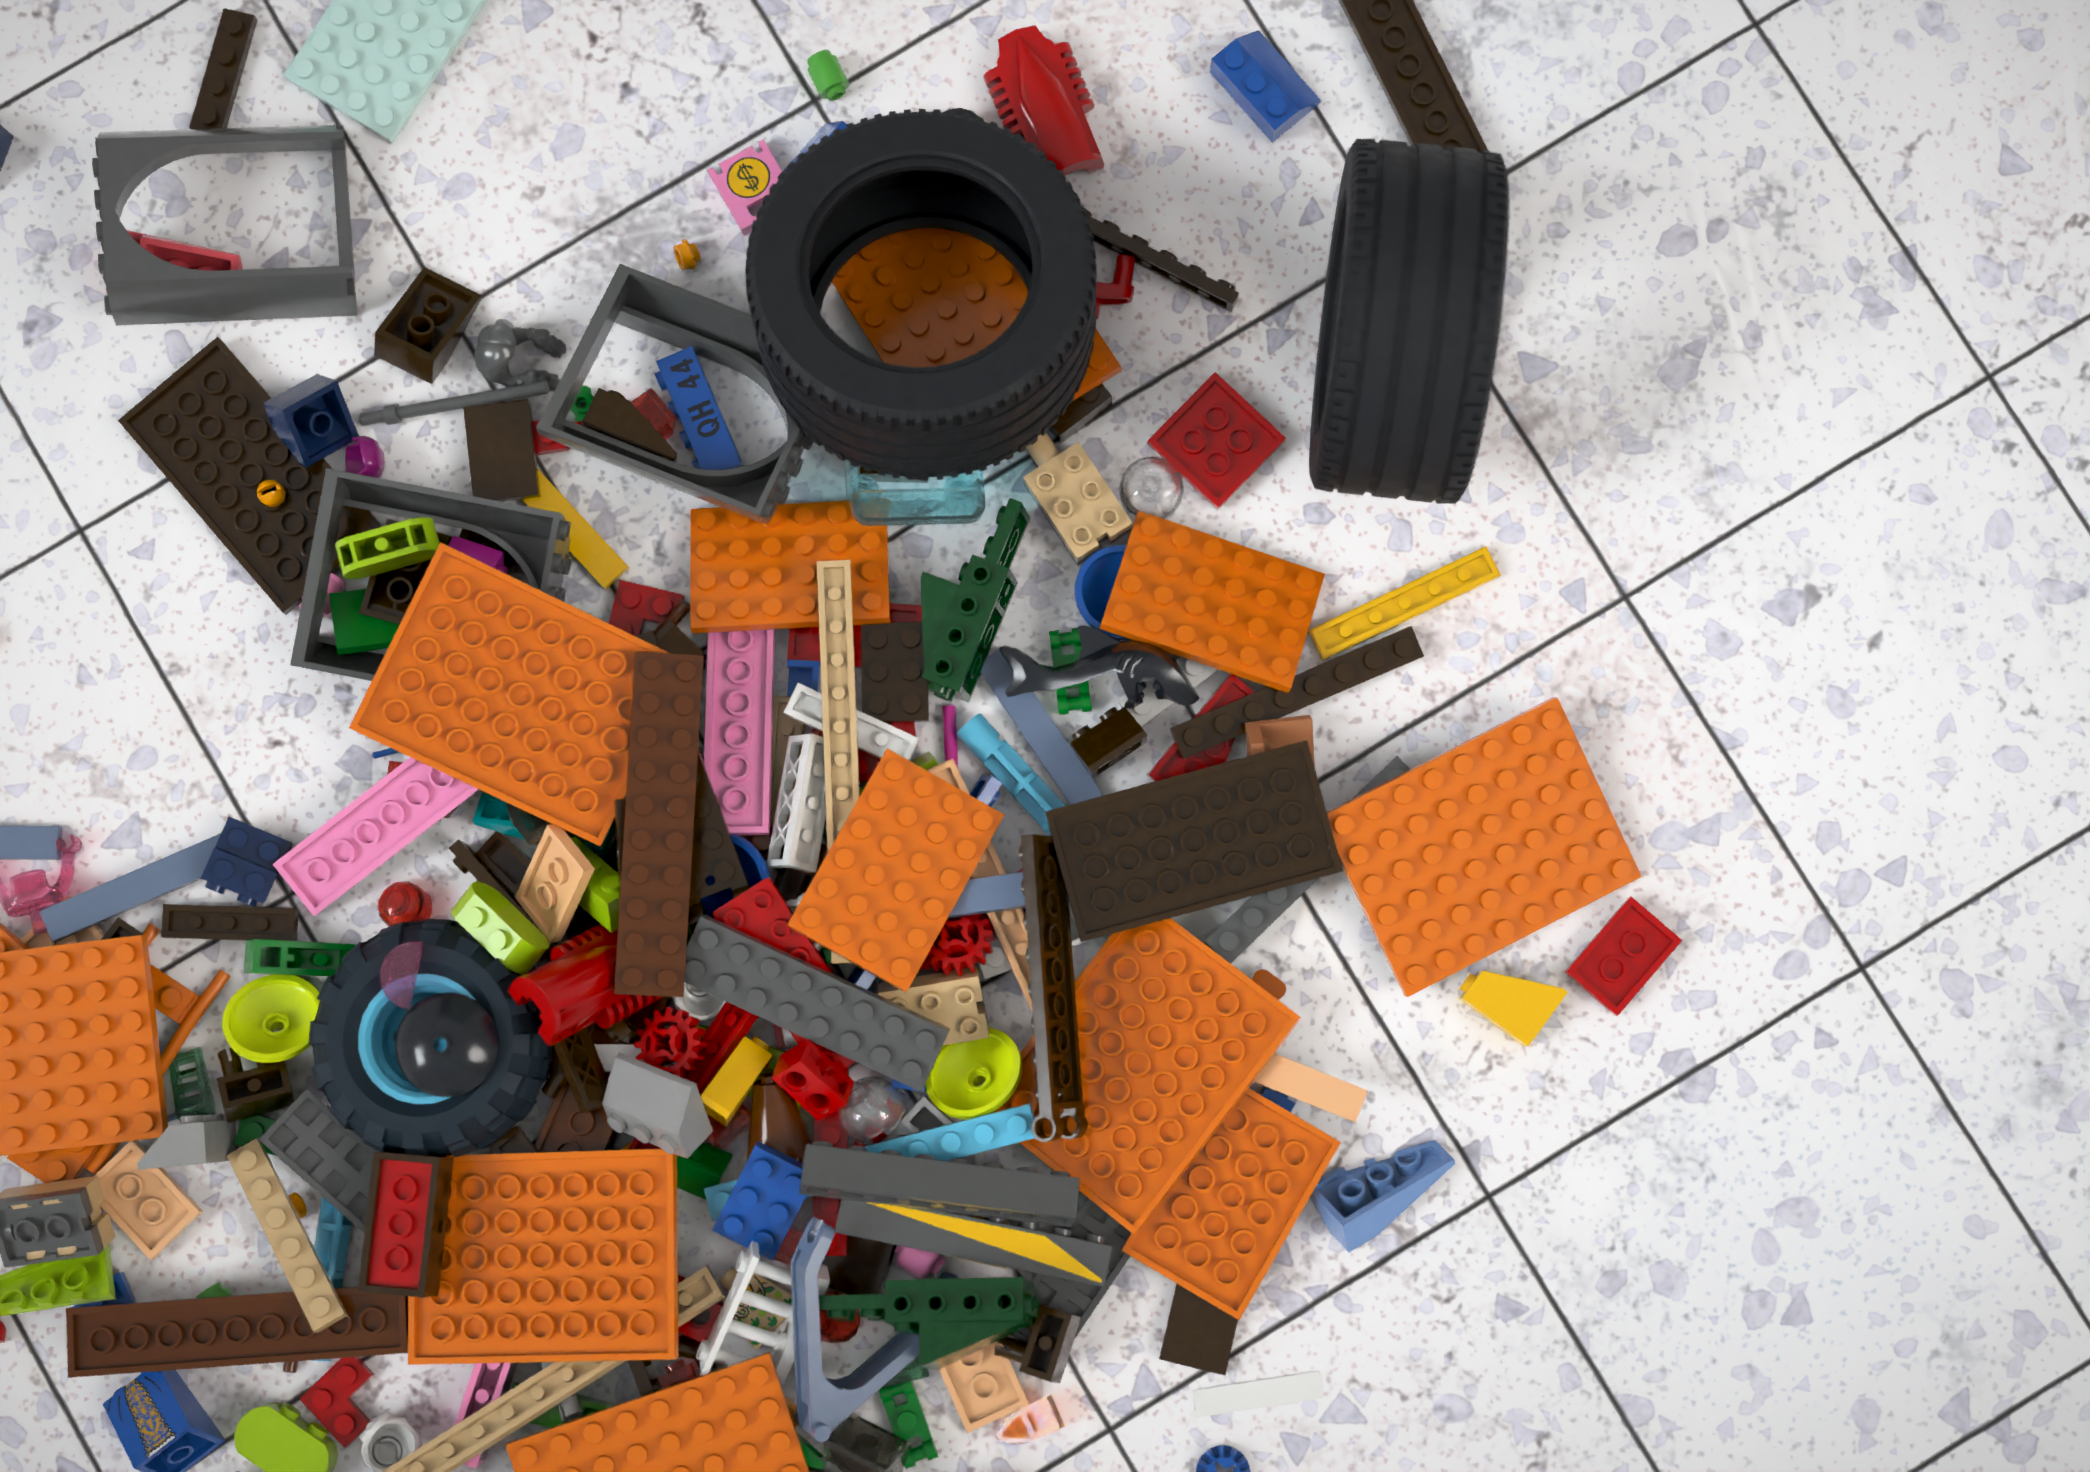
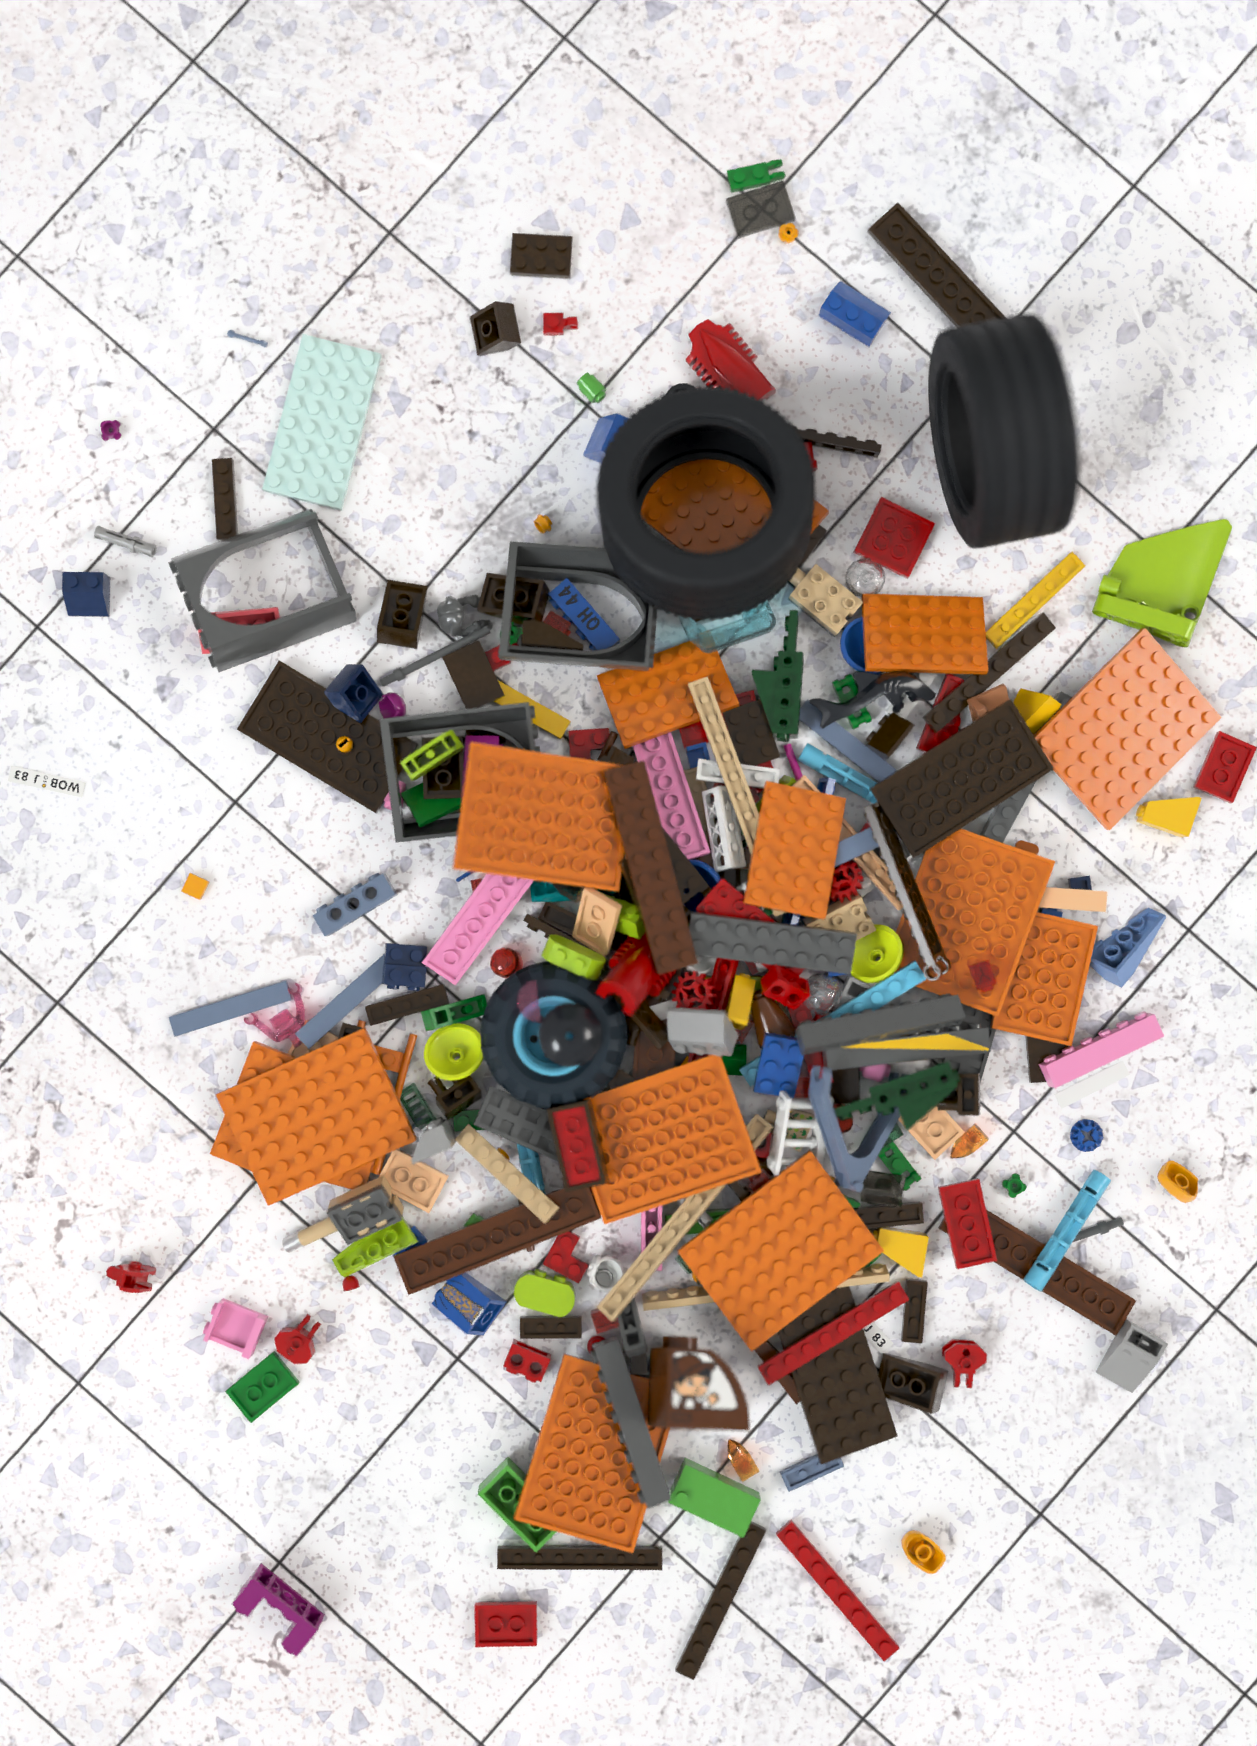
camera: 25 degrees left, 5 degrees up
bright pink container [707,139,782,236] -> none
none -> light grey pin [94,525,157,557]
none -> sand blue brick [312,872,398,937]
none -> dark brown slope [477,573,550,625]
none -> clear red brick [969,960,997,993]
none -> yellow slope [1013,688,1062,735]
none -> bright pink brick [1039,1011,1164,1088]
none -> dark blue plate [1068,875,1092,890]
none -> lime panel [1092,519,1232,648]

